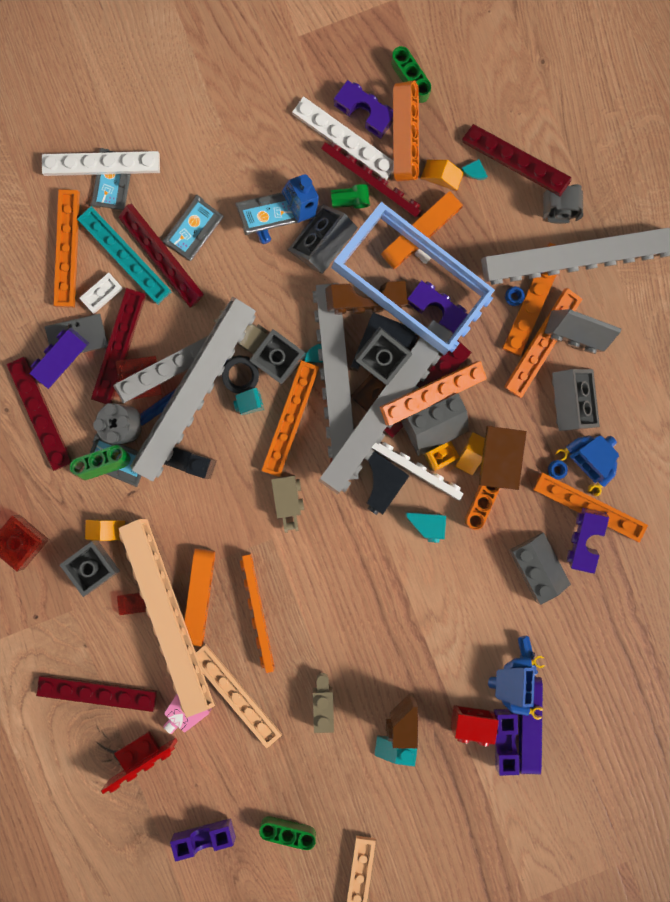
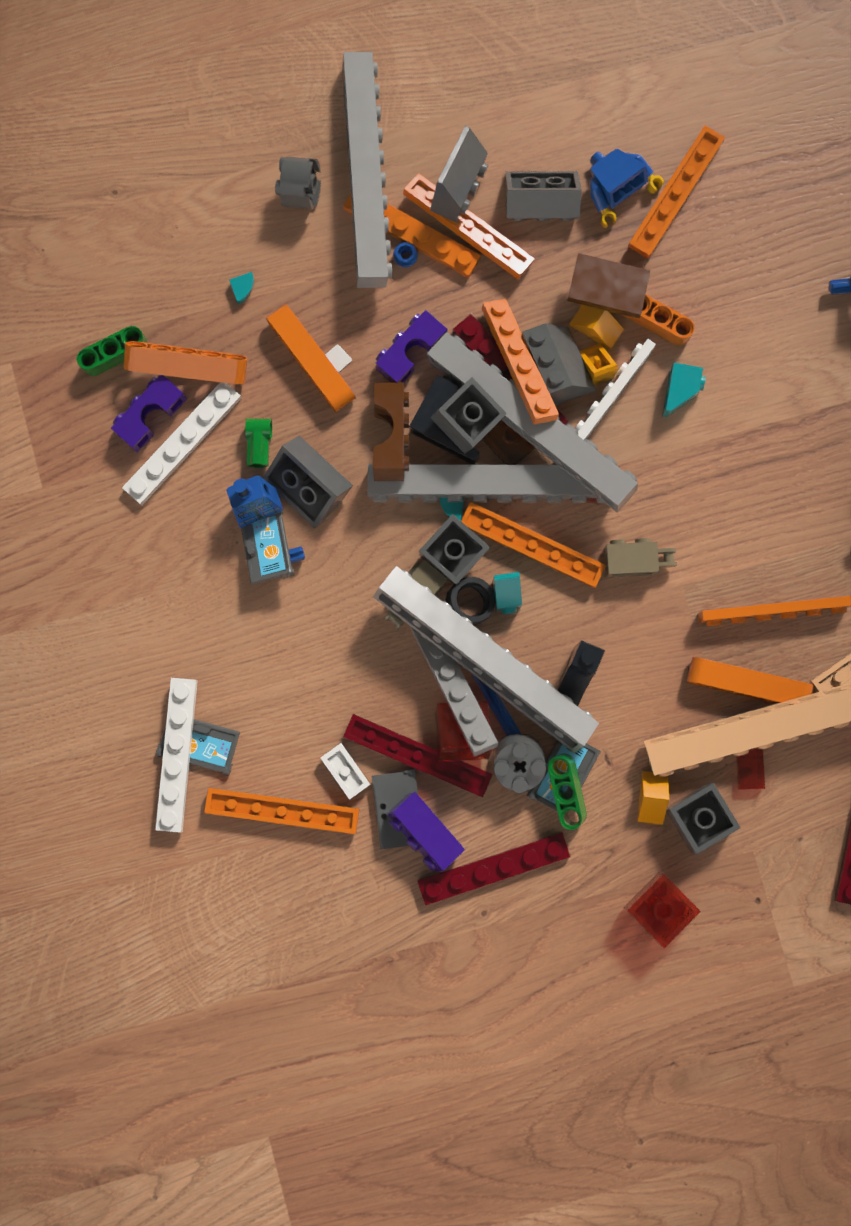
camera: 80 degrees left, 5 degrees down
teal plate [77,206,172,305] -> none
dark red plate [118,203,204,308] -> none
door [162,194,224,261] -> none
dark red plate [321,141,422,217] -> none
light blue door [331,202,495,355] -> none
black arch [366,451,409,515] -> none
light orange slope [421,160,464,191] -> none
dark red plate [462,124,572,197] -> none
dark grey slope [509,532,571,605] -> none
blue plate [548,460,568,480] -> none
dark purple arch [567,508,609,574] -> none

